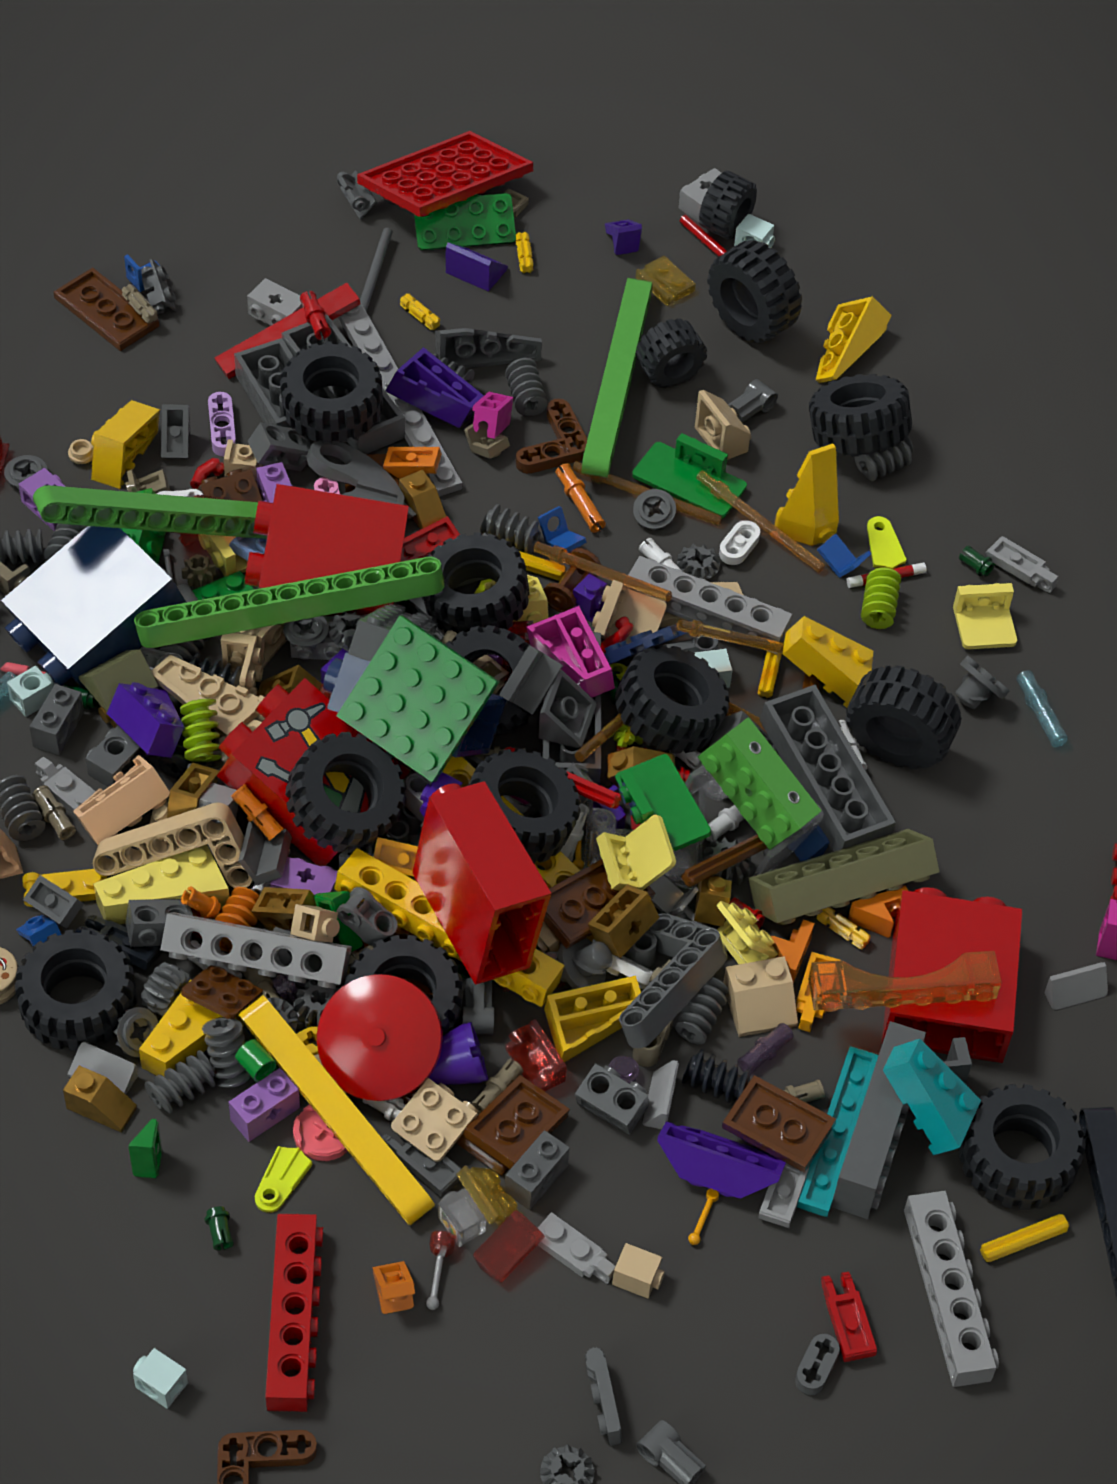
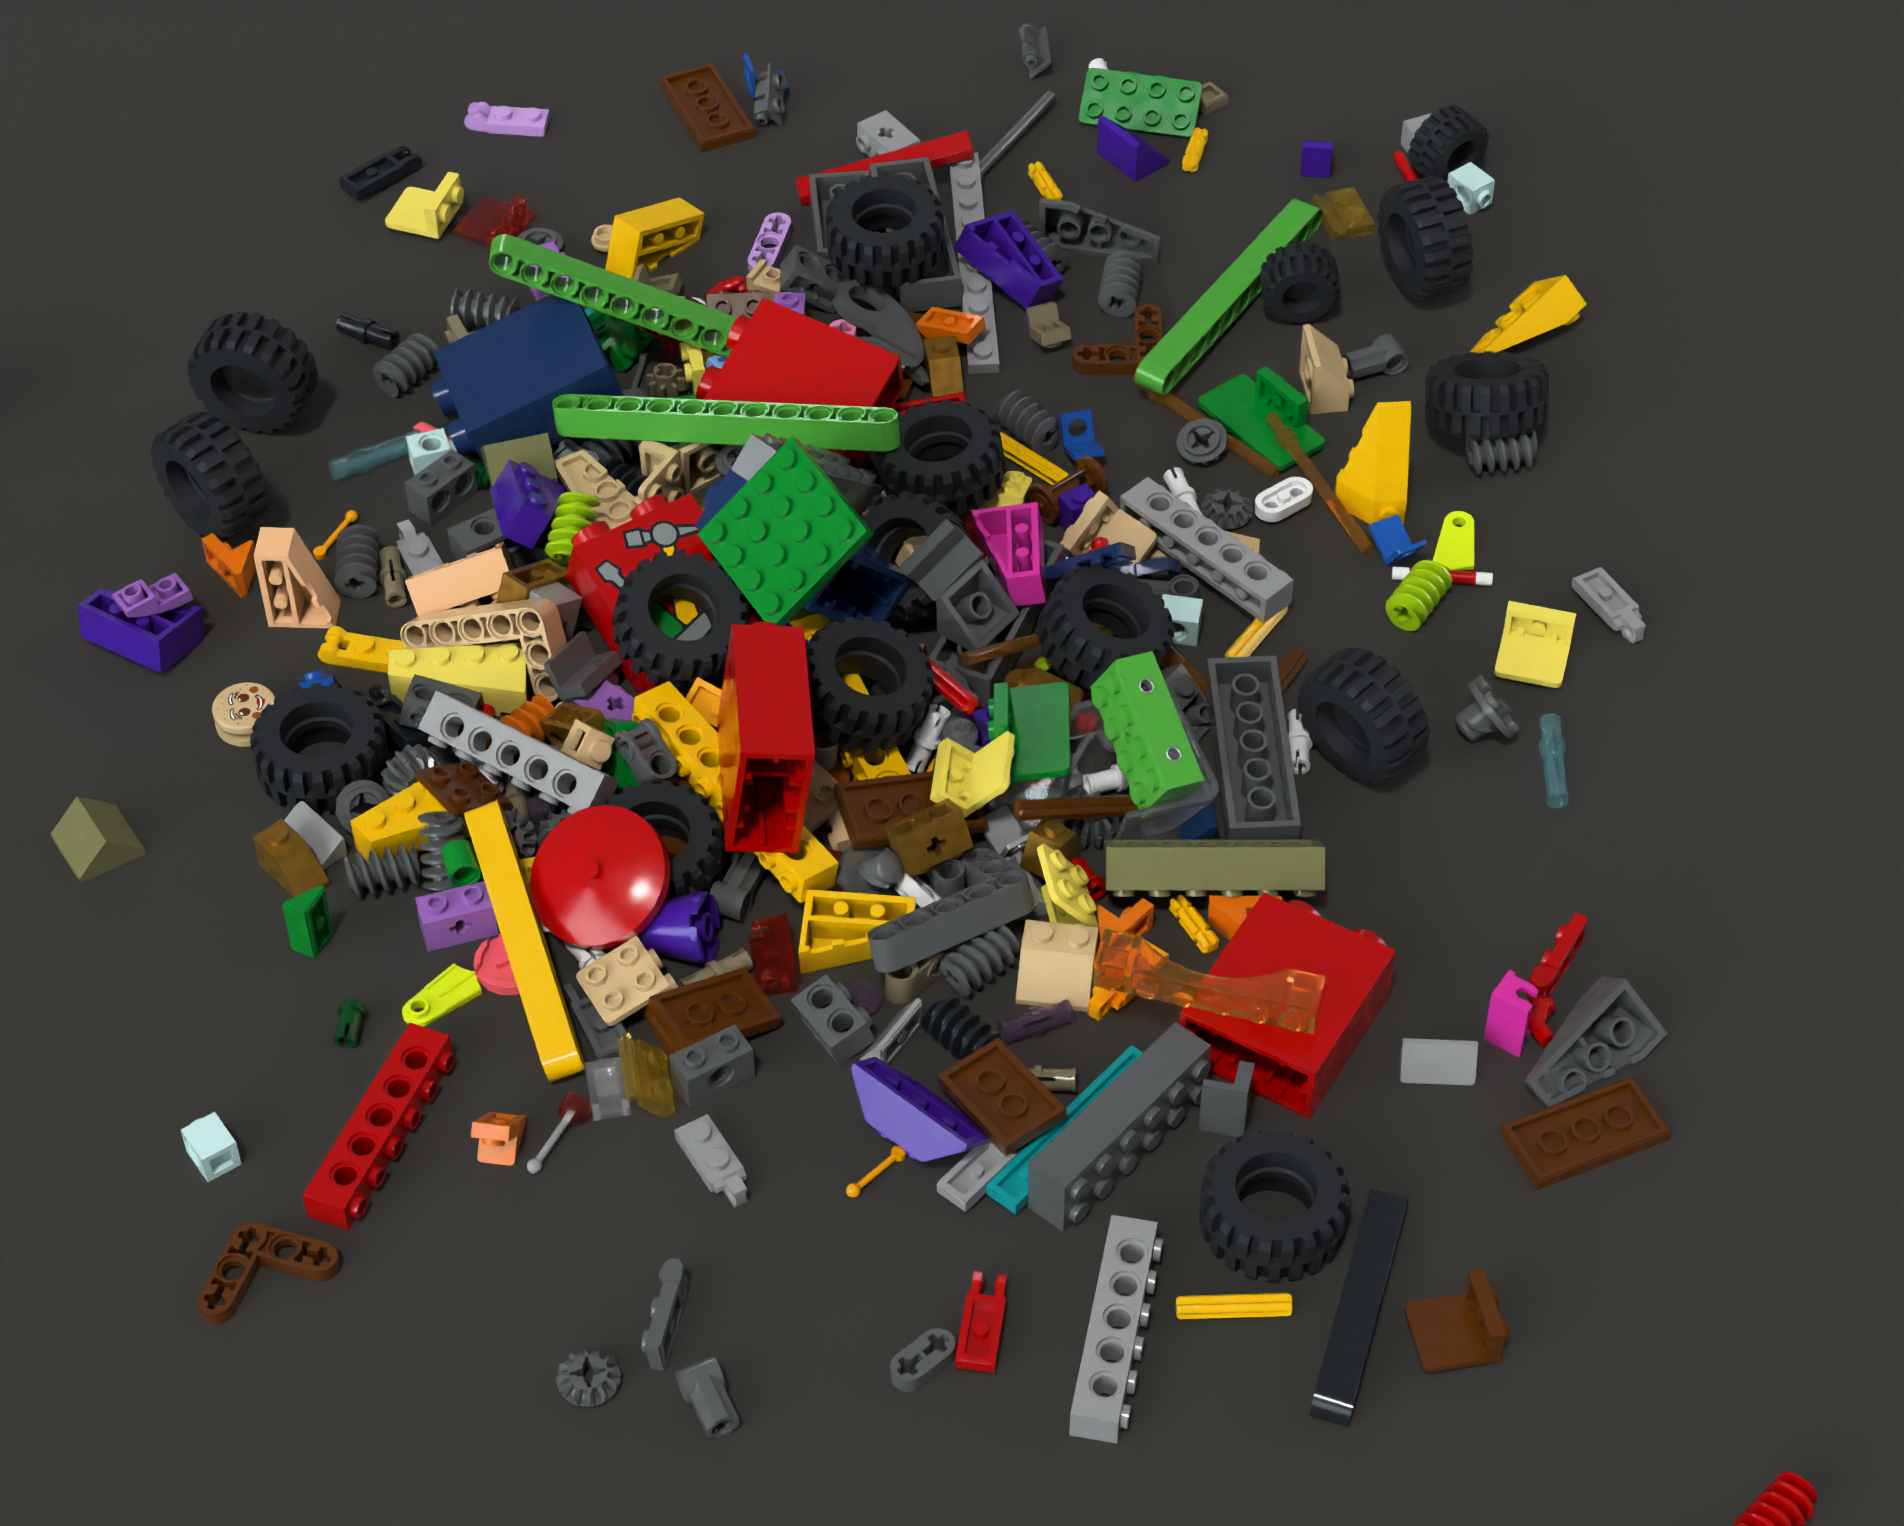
camera: 25 degrees right, 5 degrees down
dark grey slope [23,875,84,929] -> none
dark tan axle [122,284,158,323] -> none
dark grey slope [161,404,191,459] -> none
orange pin [181,886,221,919] -> none
orange pin [231,784,284,841] -> none
red pin [300,291,331,339] -> none
red plate [357,131,533,217] -> none
dark pink hinge [472,392,514,439] -> none
clear red slope [473,1210,545,1283] -> none
clear orange bar [534,542,672,602] -> none
orange pin [555,463,606,533] -> none
tan brick [612,1243,665,1298] -> none
clear orange bar [676,619,784,654] -> none
yellow wedge [783,616,874,708] -> none
teal wedge [883,1039,981,1155] -> none
dark green pin [959,545,995,577] -> none

